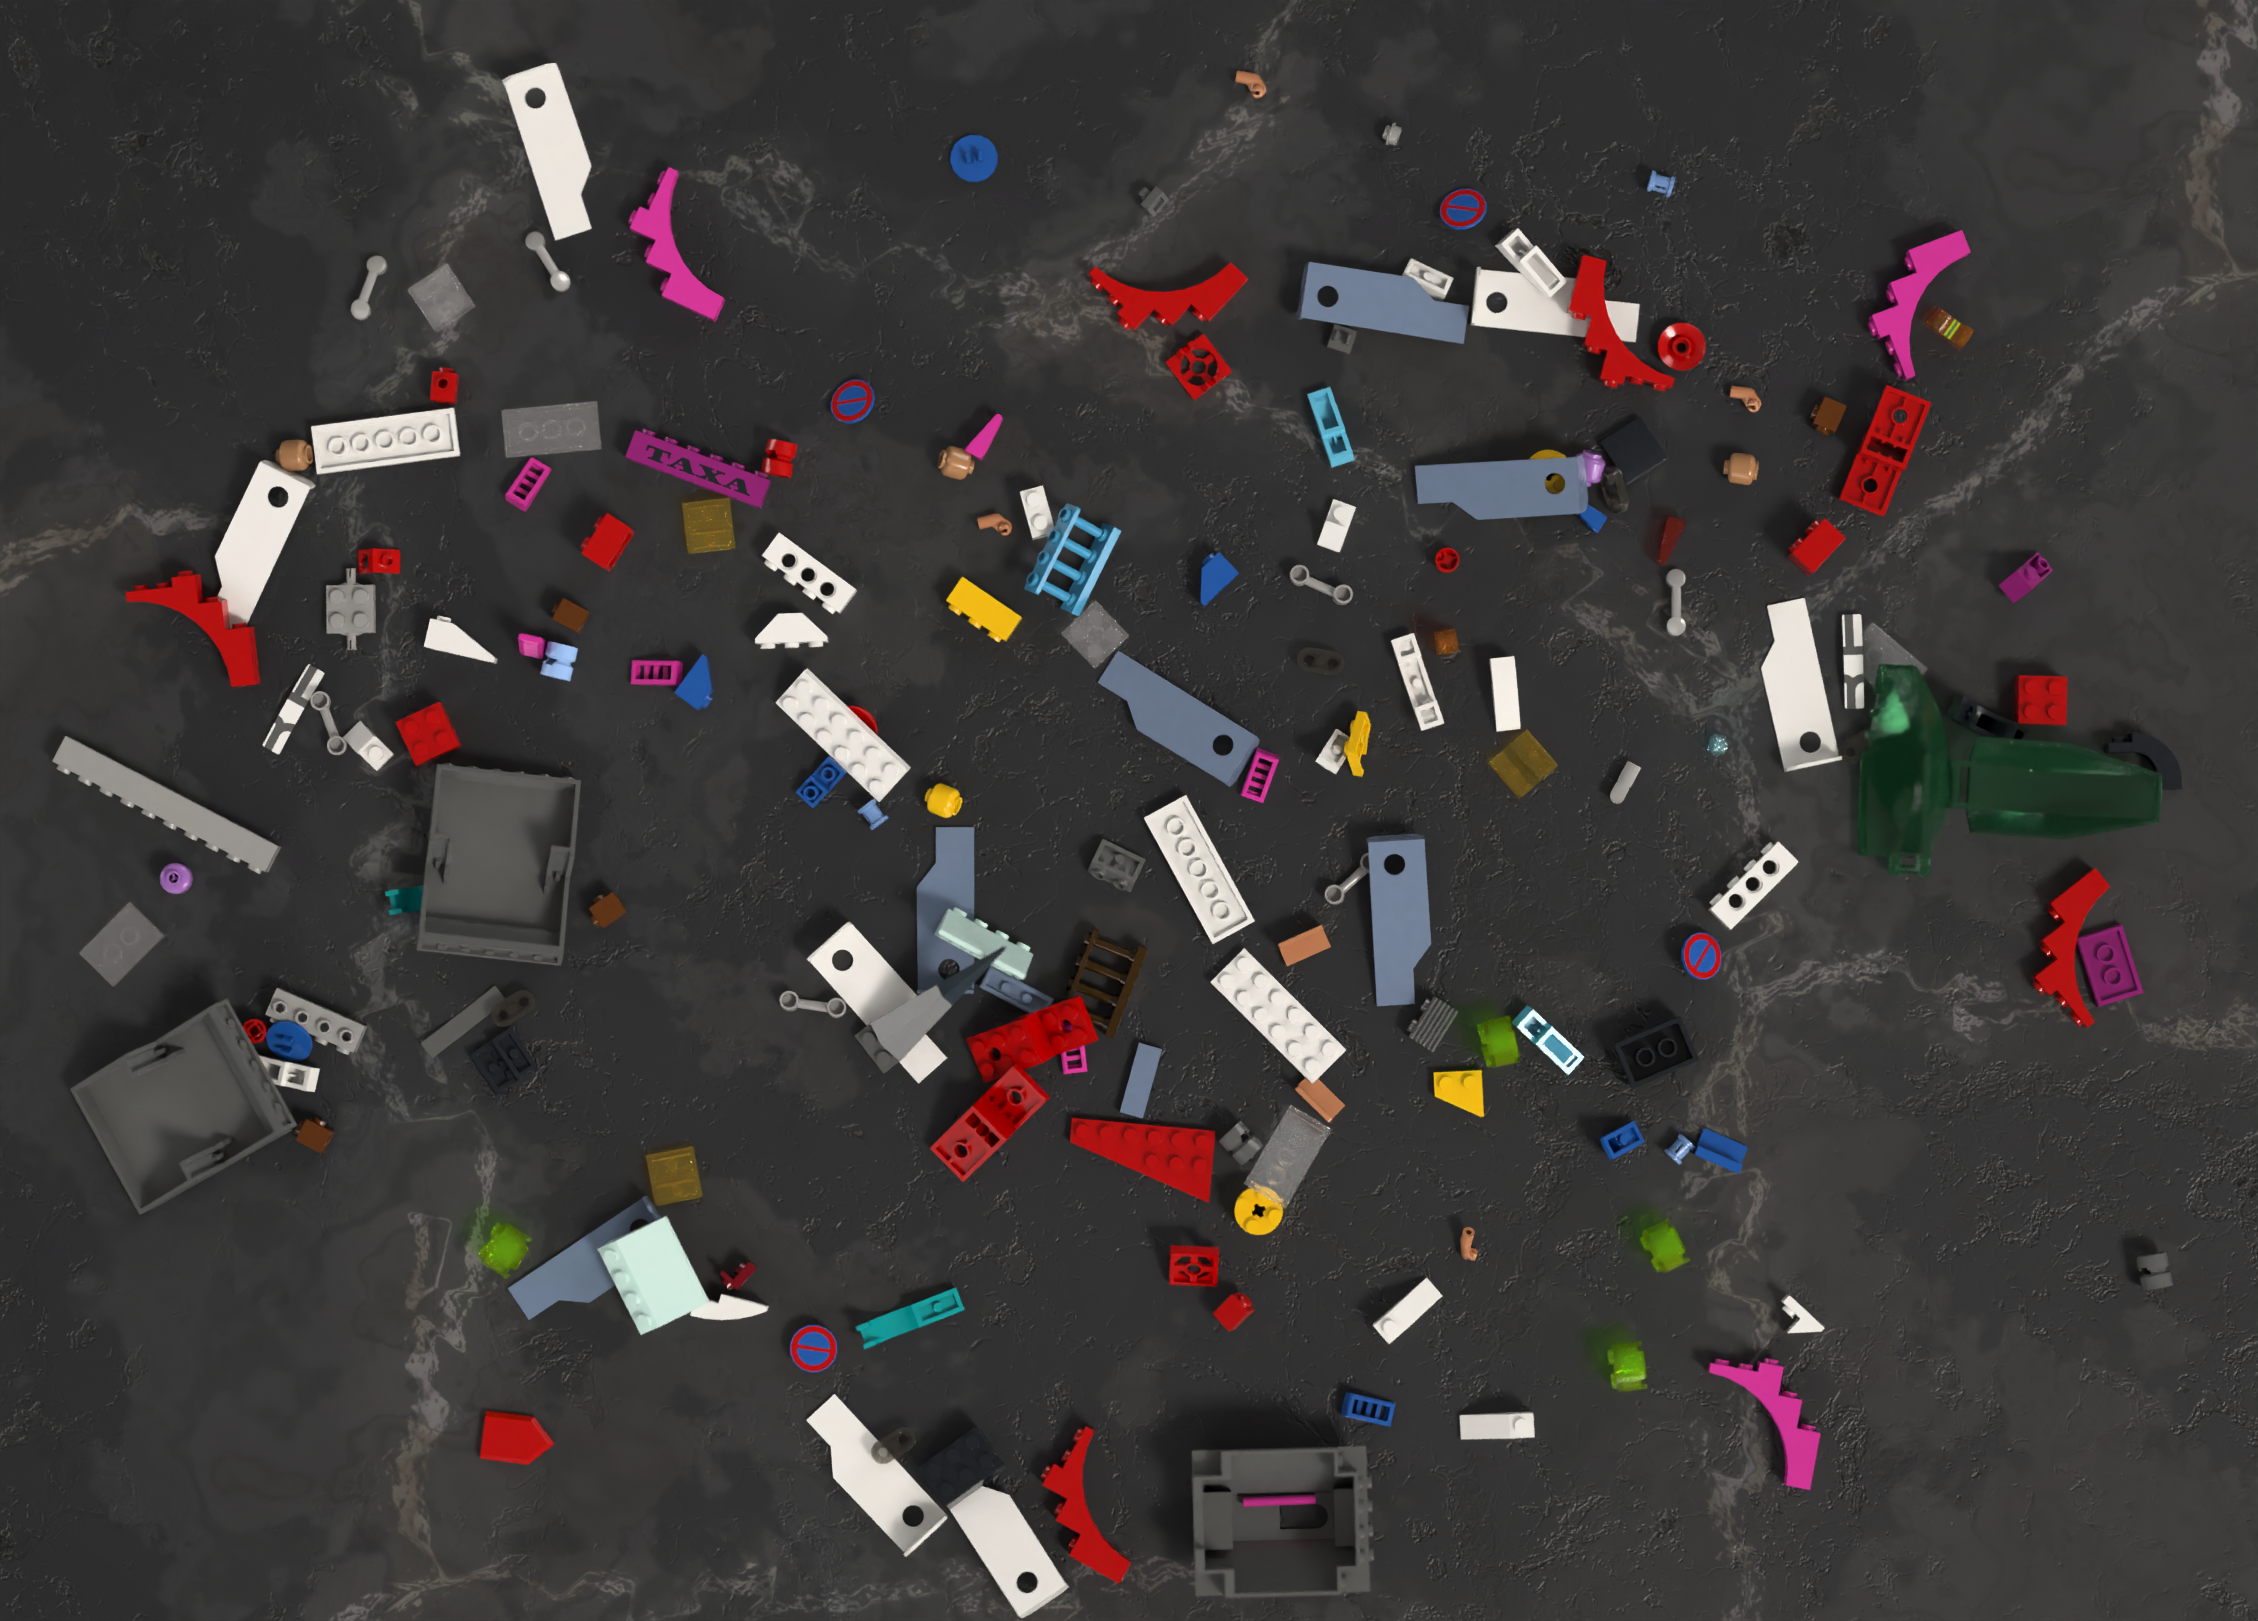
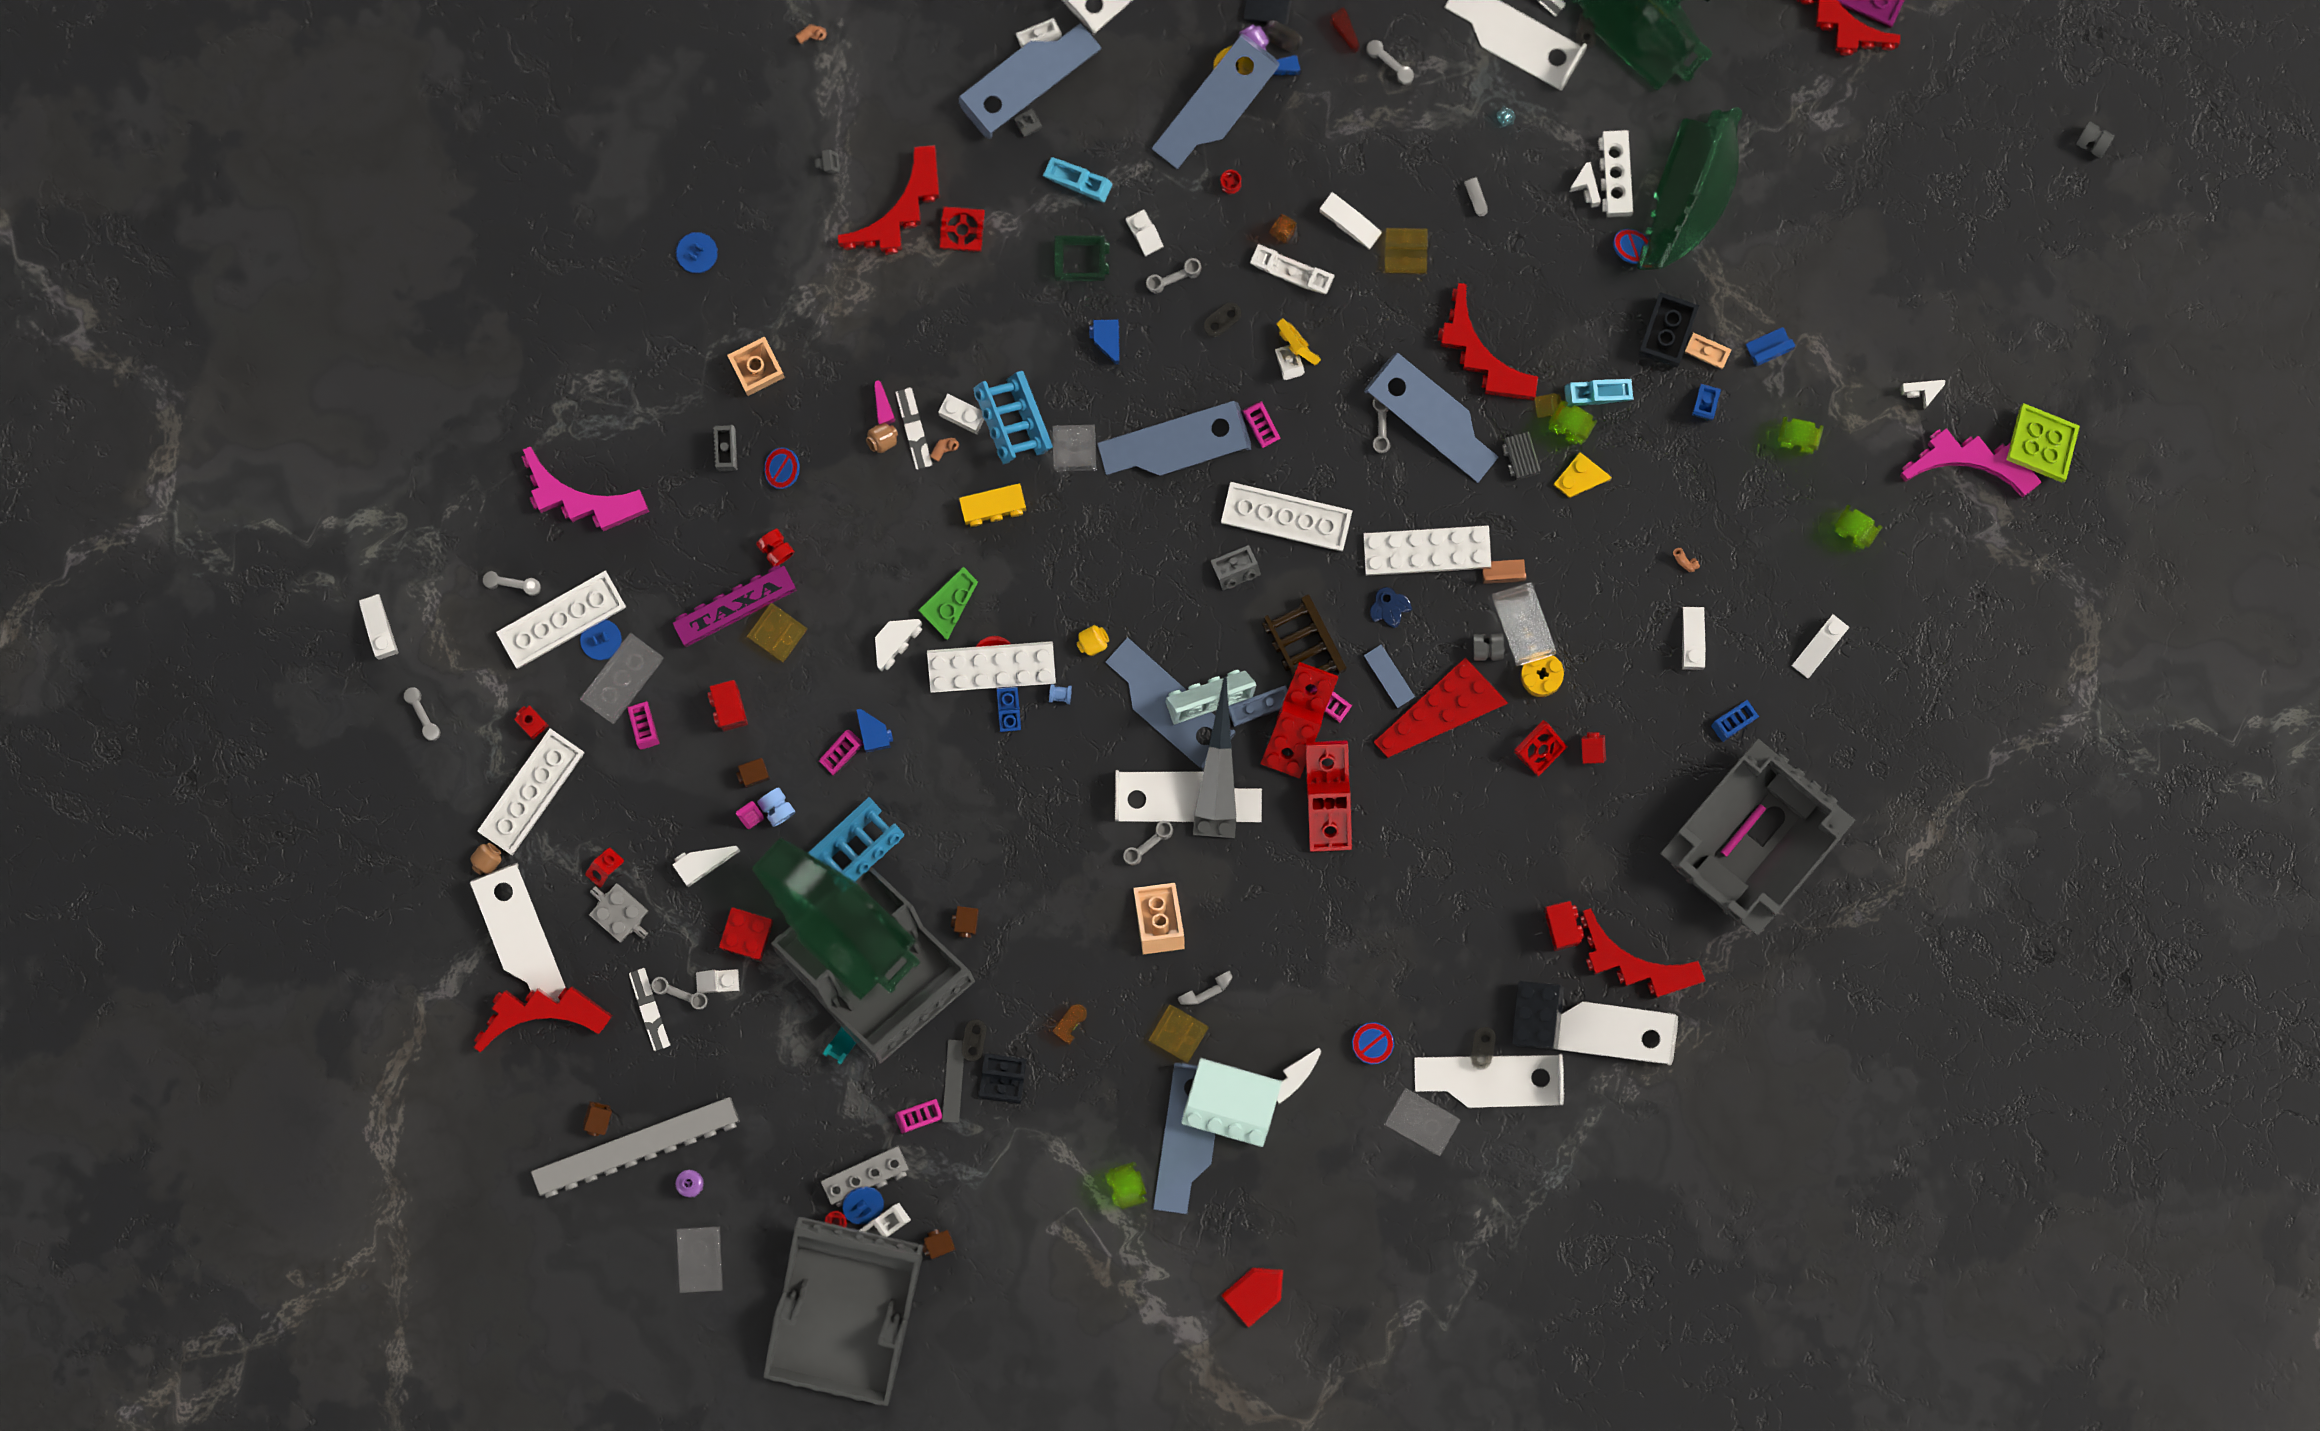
camera: 45 degrees left, 5 degrees down
clear brick [407,263,476,332] -> none
white piece [502,63,592,240] -> none
dark red bracket [719,1261,758,1290] -> none
white brick [762,533,857,614] -> none
teal piece [855,1287,965,1349] -> none
nougat panel [1277,925,1331,966] -> none
medium blue bush [1664,1133,1696,1165] -> none
none -> white slope [359,594,398,660]
none -> white plate [496,571,627,669]
none -> blue piece [580,620,622,661]
none -> reddish brown brick [583,1101,612,1136]
none -> dark grey brick [713,425,737,471]
none -> light nougat slope [727,337,785,396]
none -> clear green windscreen [752,838,920,1000]
none -> dark azure fence [807,797,905,892]
none -> dark pink slope [895,1099,942,1134]
none -> sticker [896,388,932,469]
none -> bright green wing [918,567,978,640]
none -> clear orange leg [1053,1004,1087,1045]
none -> clear green window [1055,236,1109,281]
none -> light nougat slope [1133,883,1185,954]
none -> light grey bar [1178,971,1233,1005]
none -> dark blue plate [1370,587,1412,628]
none -> clear tile [1385,1088,1461,1156]
none -> red arch [1438,283,1538,401]
none -> clear yellow slope [1535,393,1563,418]
none -> red brick [1544,901,1584,951]
none -> white slope [1570,162,1601,208]
none -> clear green windscreen [1637,107,1742,270]
none -> light nougat plate [1684,333,1731,369]
none -> lime plate [2006,403,2080,483]

